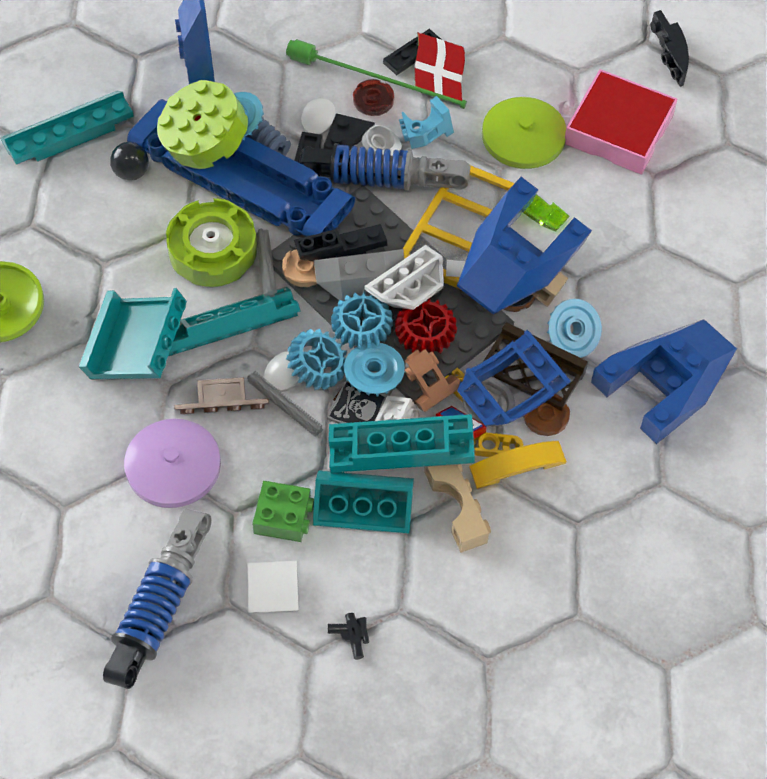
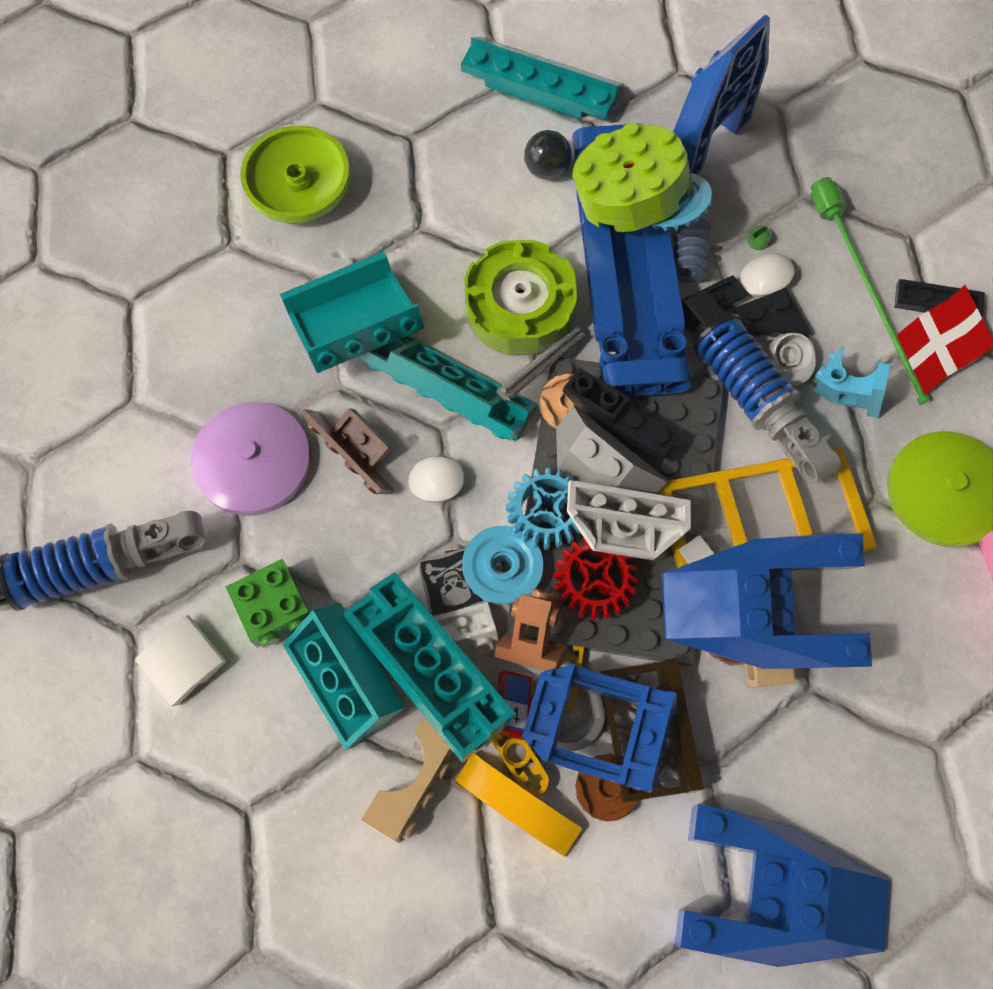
camera: 55 degrees right, 10 degrees up
light grey axle [247,371,323,436] -> none
medium azure gear [286,329,347,390] -> none
black piece [328,613,369,660] -> none
clear red tile [353,79,394,116] -> none
clear neon green slope [523,194,570,232] -> none
medium azure gear [547,299,602,358] -> none
none -> bright green hinge [748,225,771,250]

